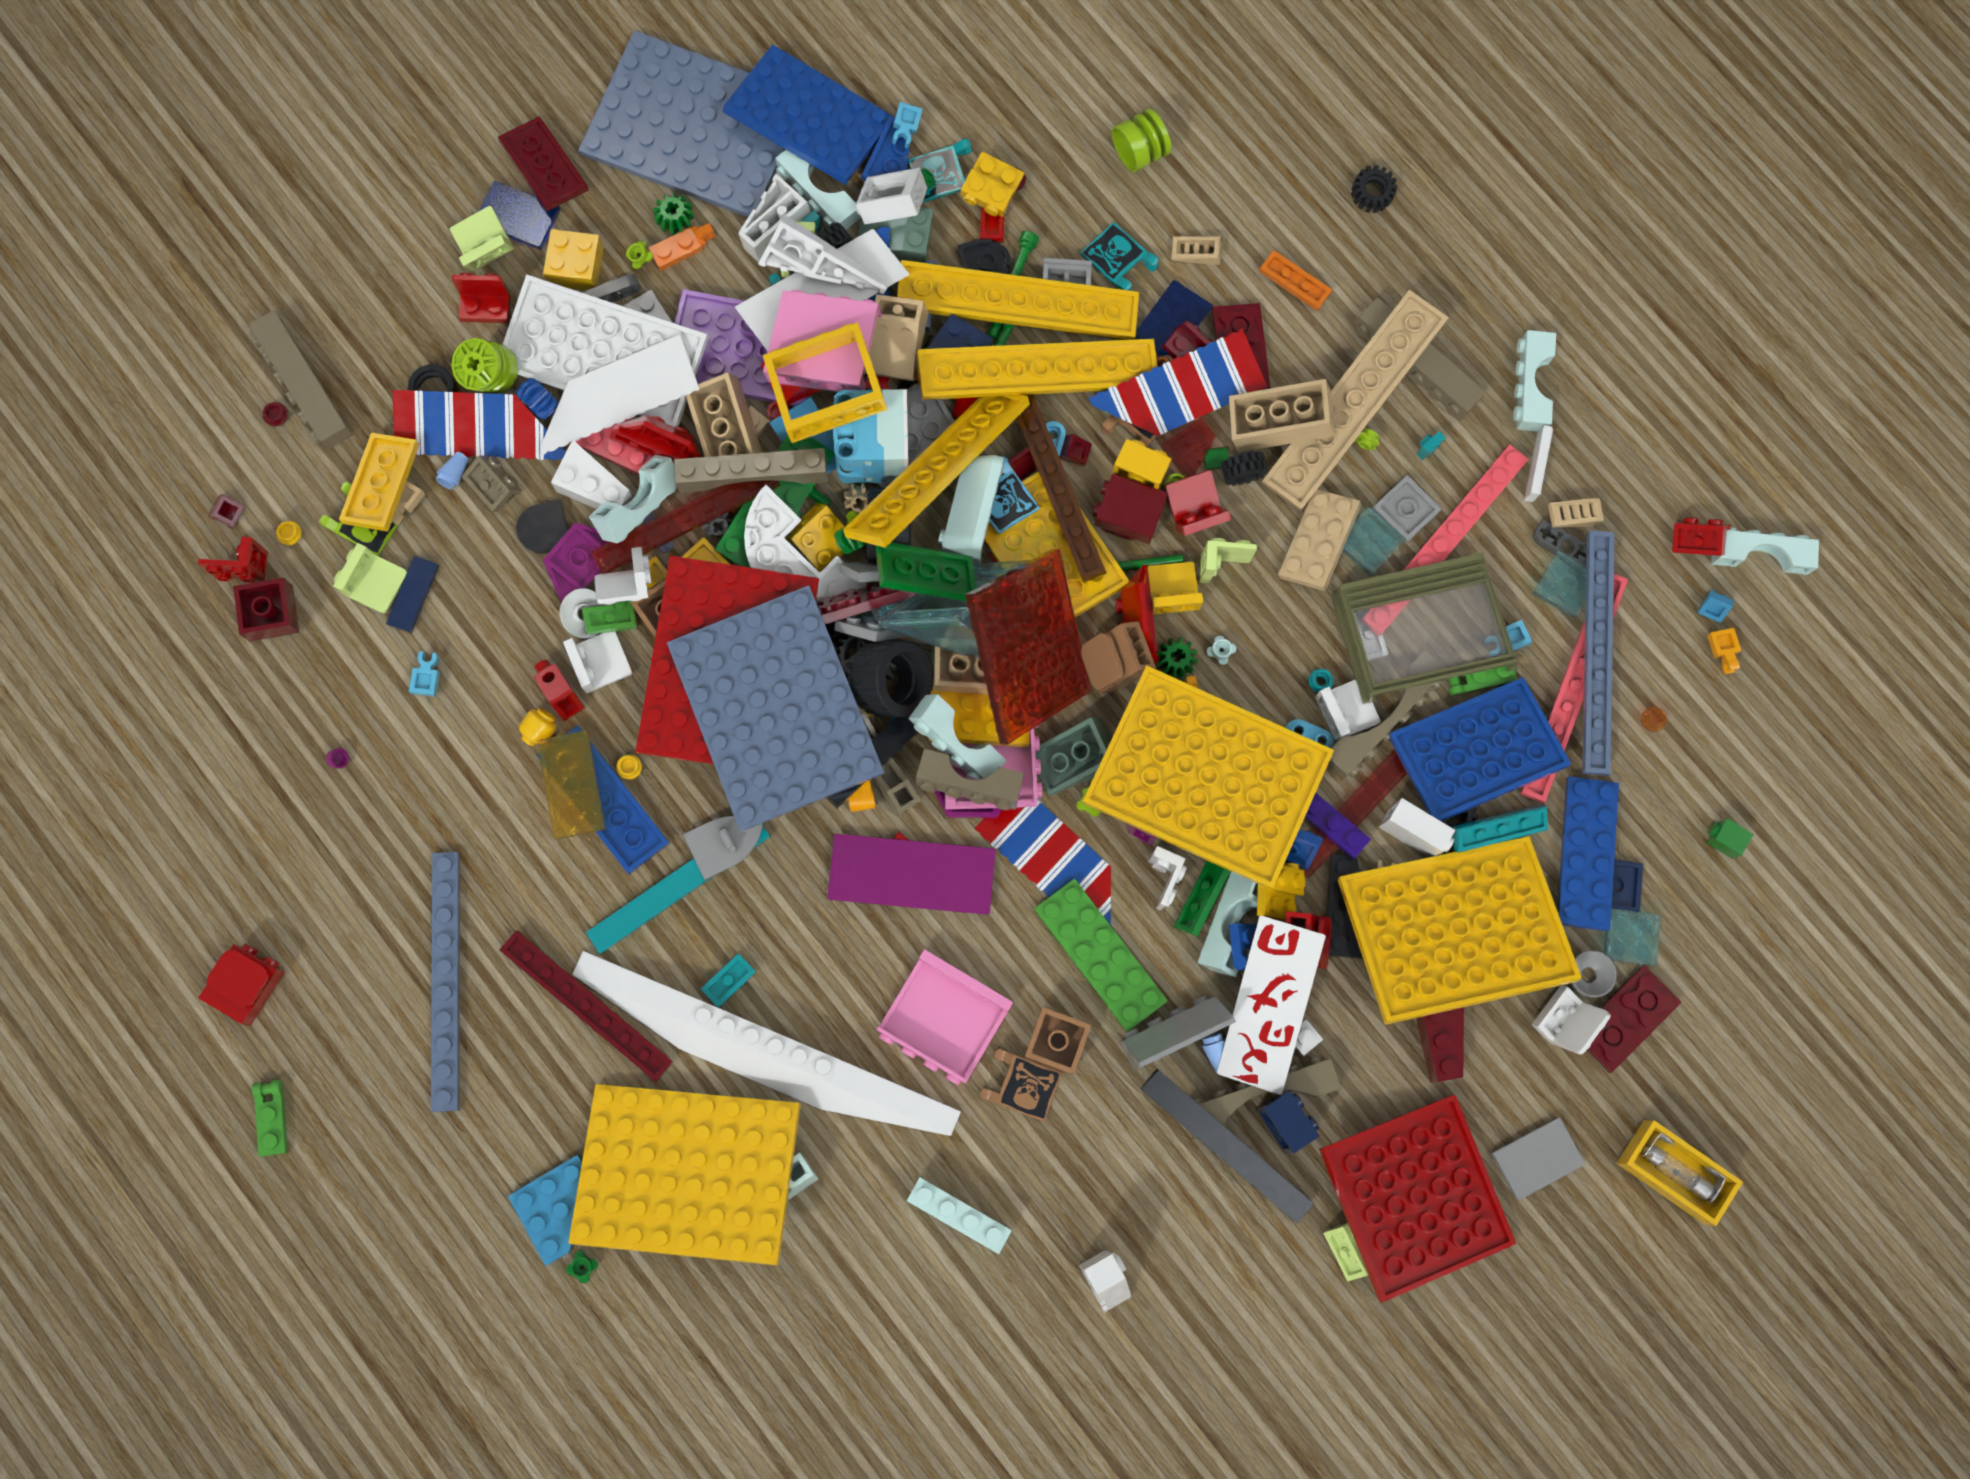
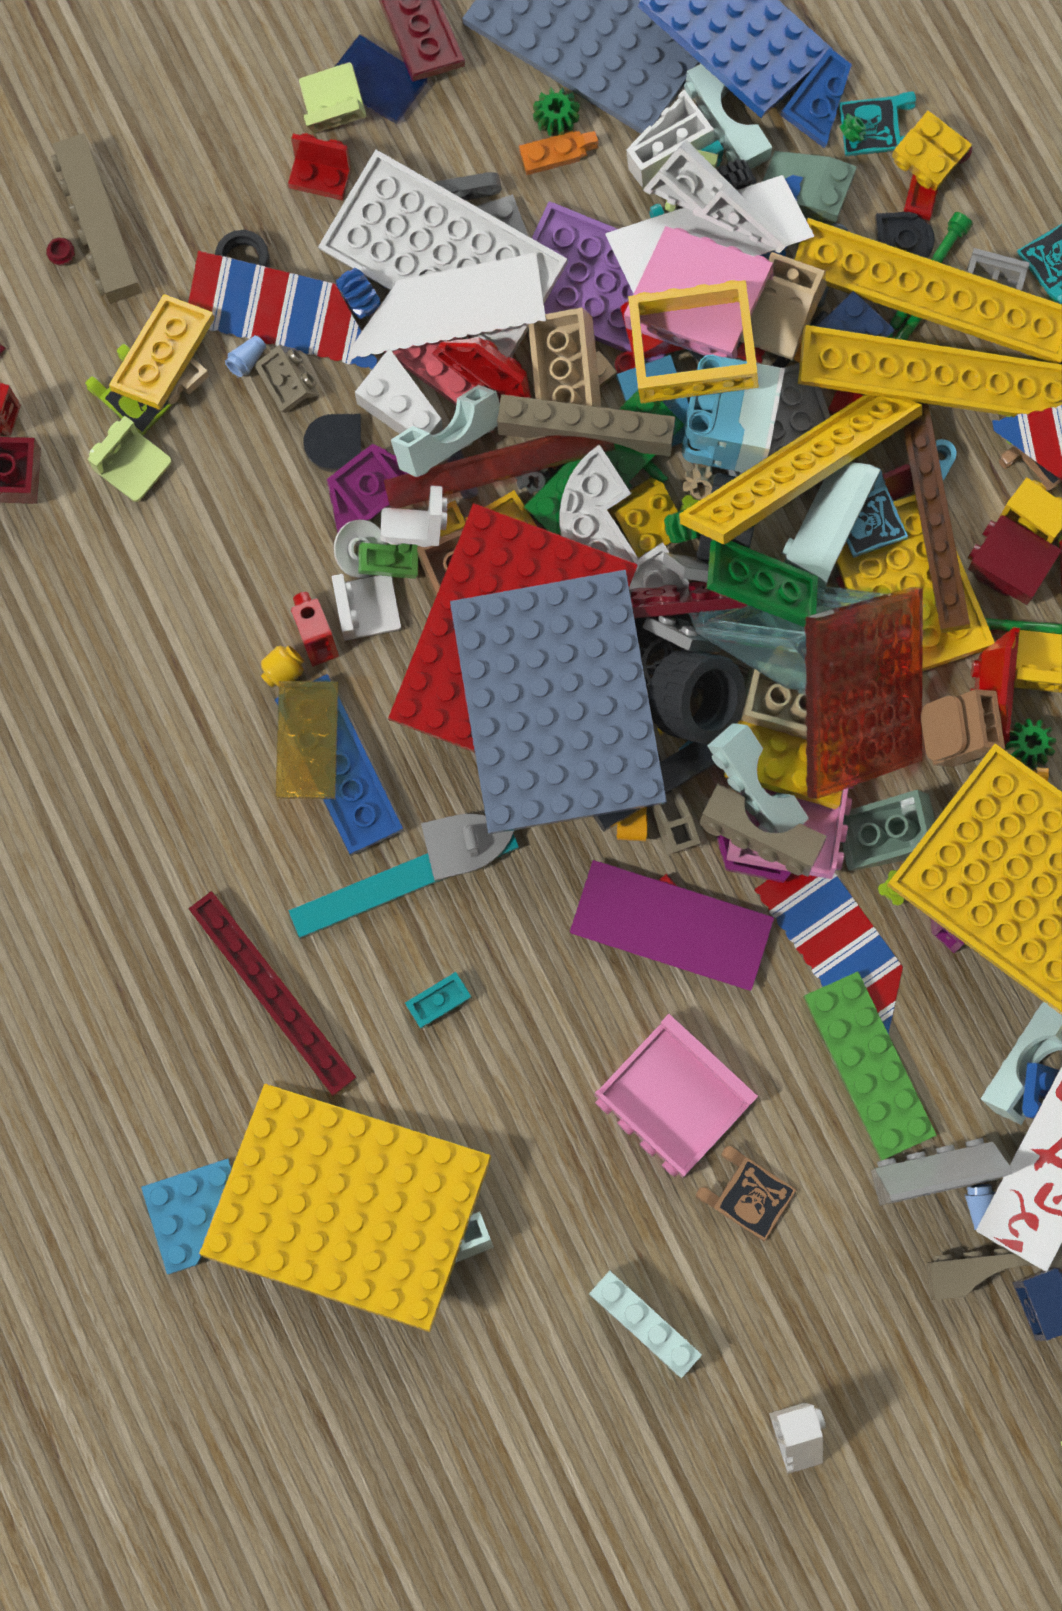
camera: 20 degrees right, 0 degrees up
yellow plate [276,521,302,546] -> none
magenta hinge [326,748,349,769] -> none
dark blue tile [386,556,439,634] -> none
medium azure plate [409,651,440,697] -> none
sand blue plate [431,852,460,1112] -> none
lime wheel [451,338,518,394] -> none
yellow brick [543,229,604,290] -> none
green plate [566,1251,598,1283] -> none
white wedge [572,951,961,1136] -> none
yellow plate [616,754,642,780] -> none
lime plate [626,241,653,269] -> none
white window [856,168,927,225] -> none
medium azure plate [892,102,923,148] -> none
medium nougat brick [1024,1007,1091,1075] -> none
dark red slope [1059,434,1092,466] -> none
black tile [1140,1068,1314,1223] -> none
white bracket [1148,846,1187,911] -> none
green plate [1173,861,1231,937] -> none

